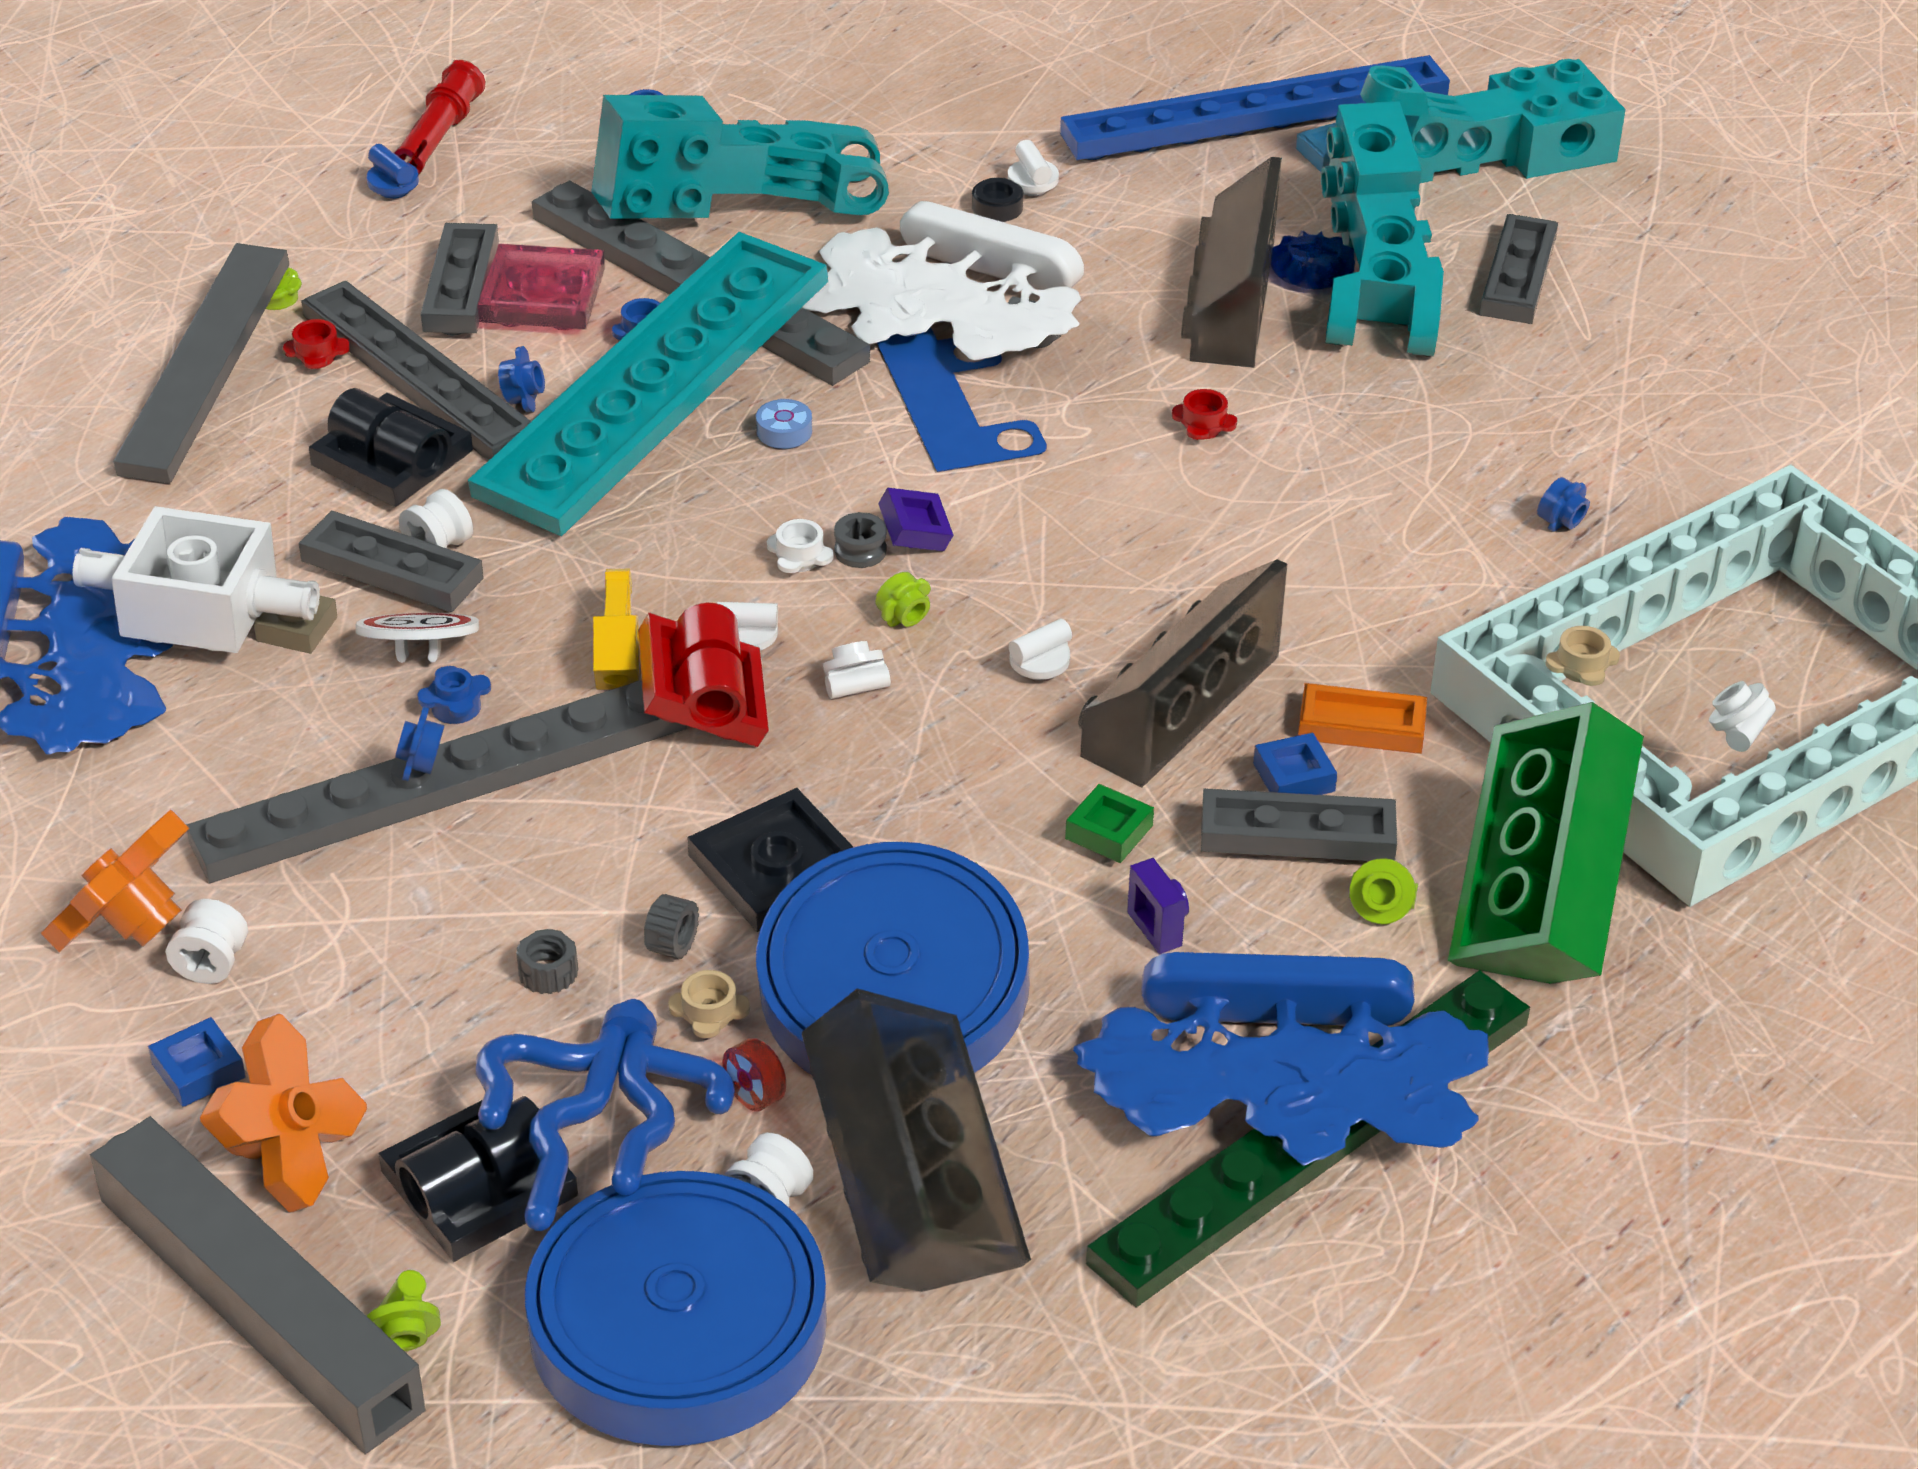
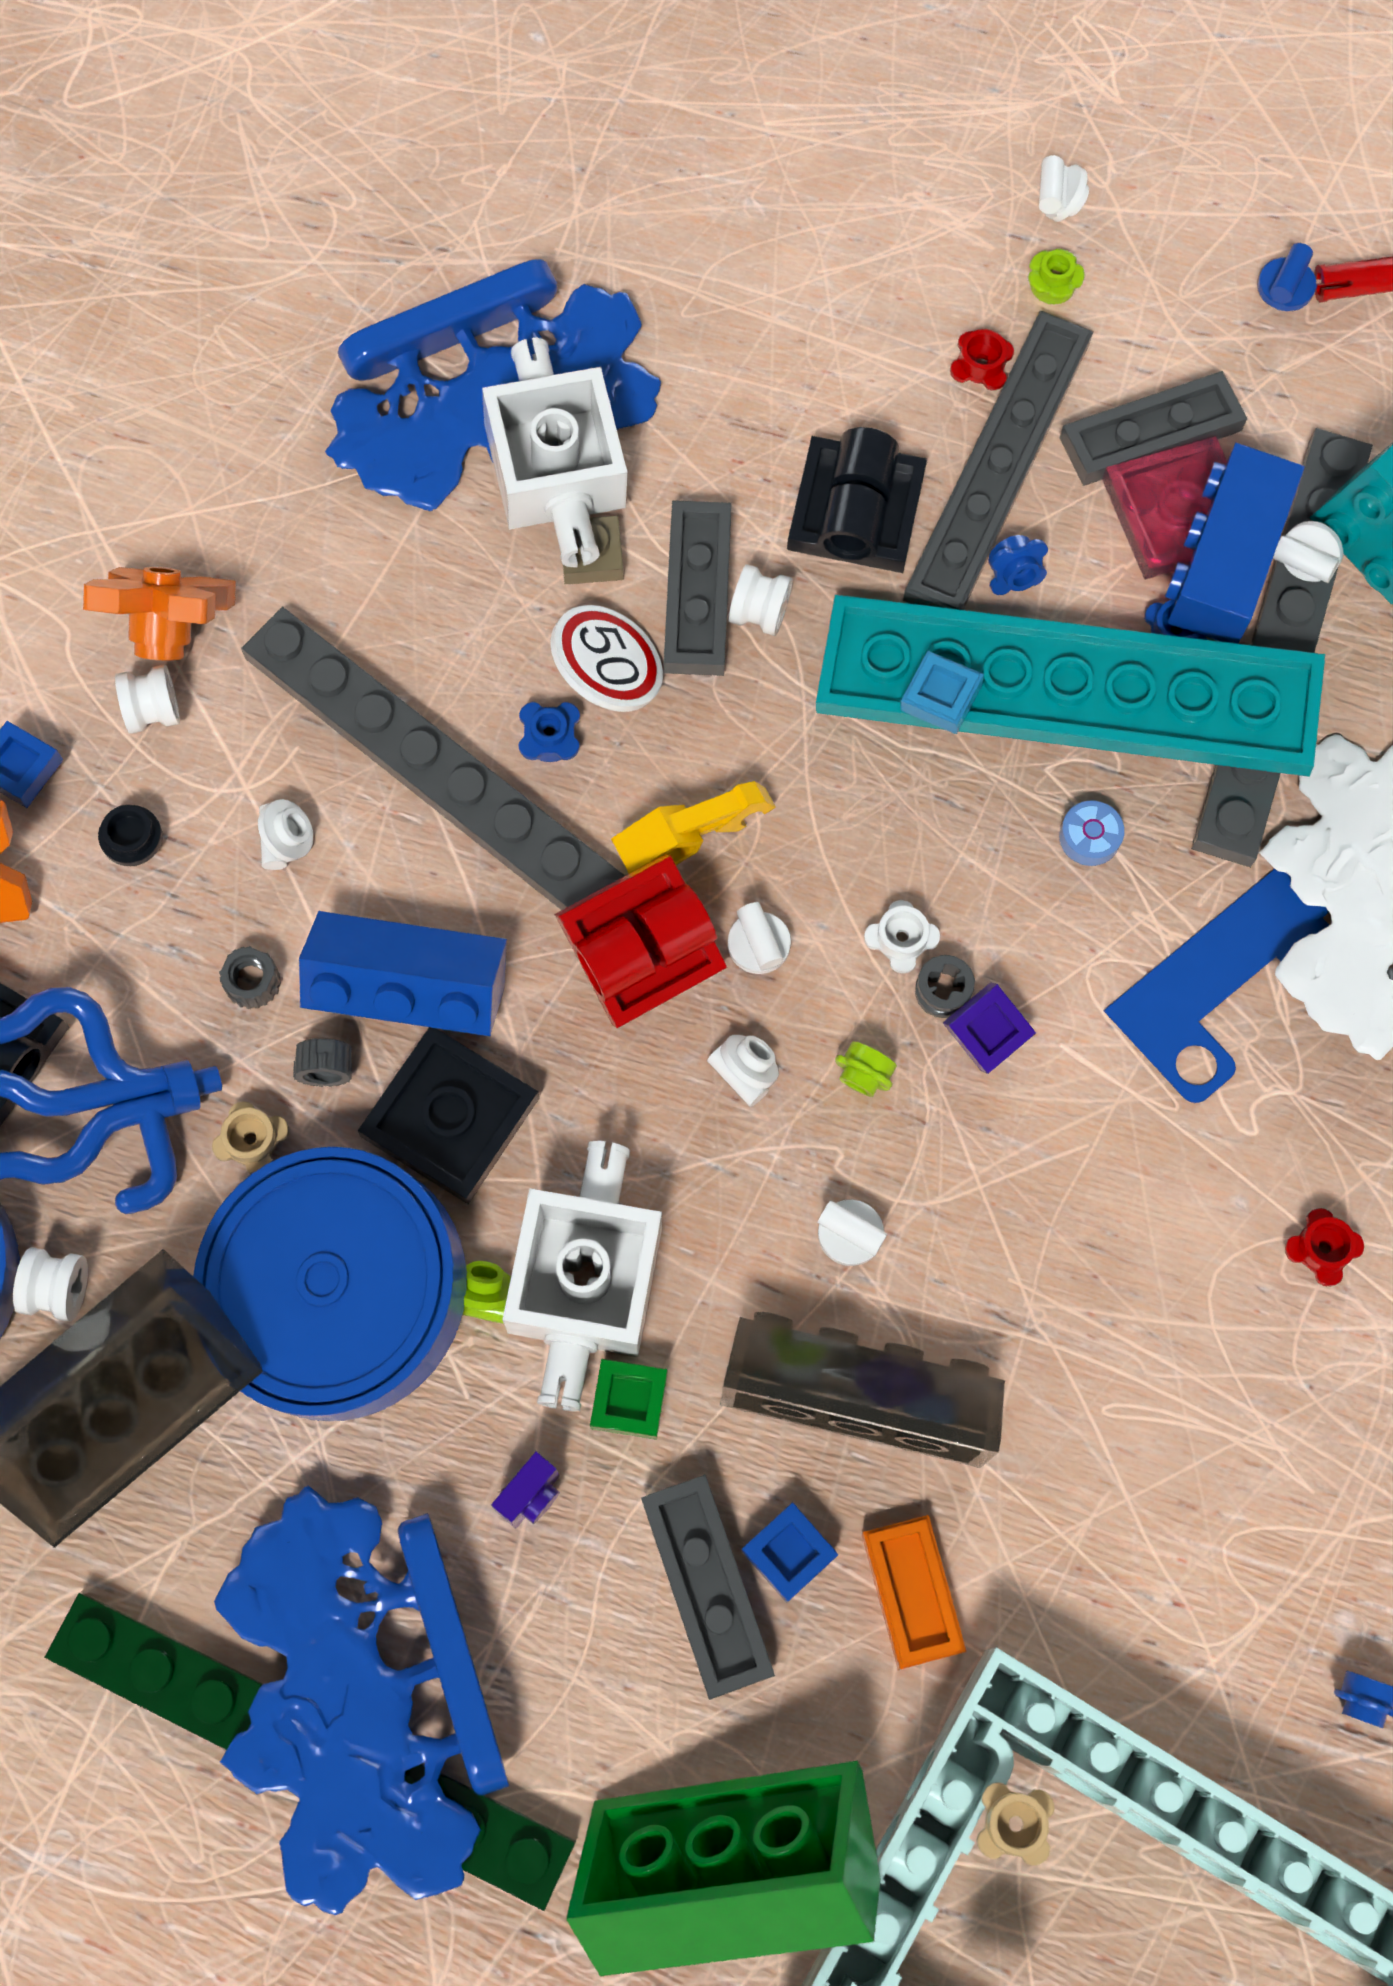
camera: 65 degrees right, 30 degrees up
dark grey tile [113,243,290,484] -> none
blue plate [395,706,445,781] -> none
clear red tile [722,1038,786,1112] -> none
lime plate [1349,858,1418,924] -> none
none -> black plate [98,805,163,866]
none -> white plate [258,799,313,870]
none -> blue brick [299,911,507,1036]
none -> white brick [503,1141,662,1412]
none -> dark azure tile [901,651,984,735]
none -> white plate [1039,155,1089,222]
none -> blue brick [1165,442,1305,644]
none -> white plate [1273,521,1343,583]

